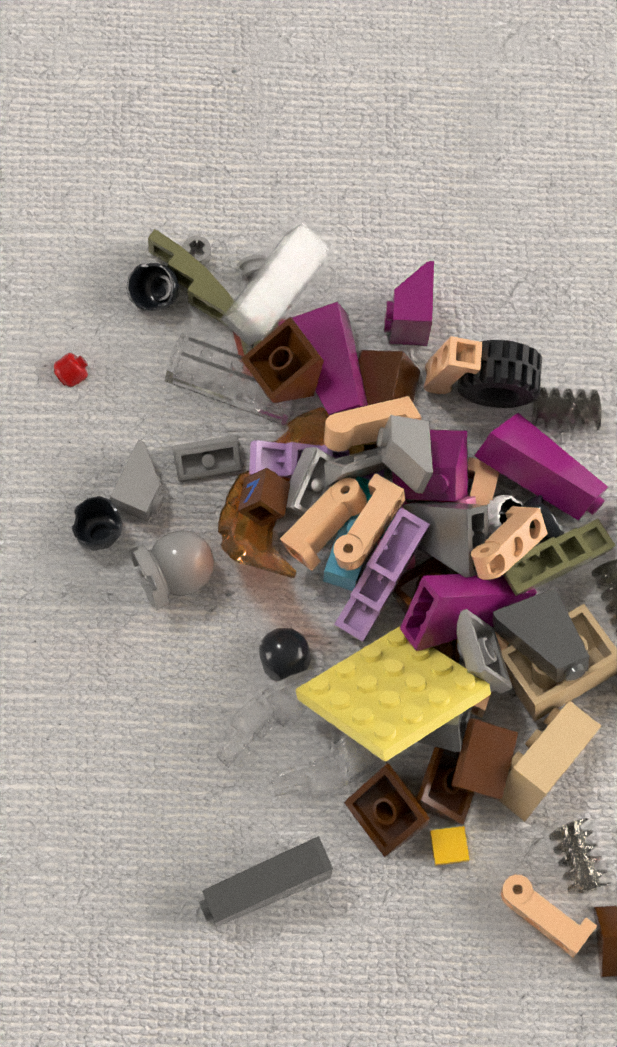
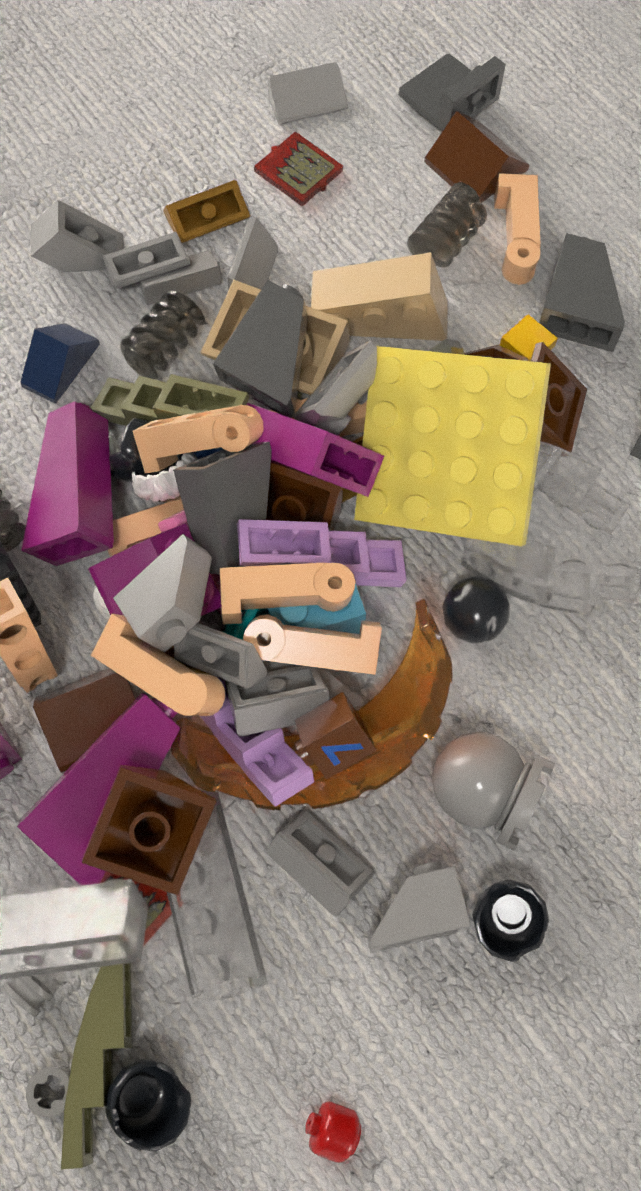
camera: 125 degrees left, 5 degrees down
reddish brown slope [452,718,518,800] -> none
none -> dark grey slope [539,233,625,352]

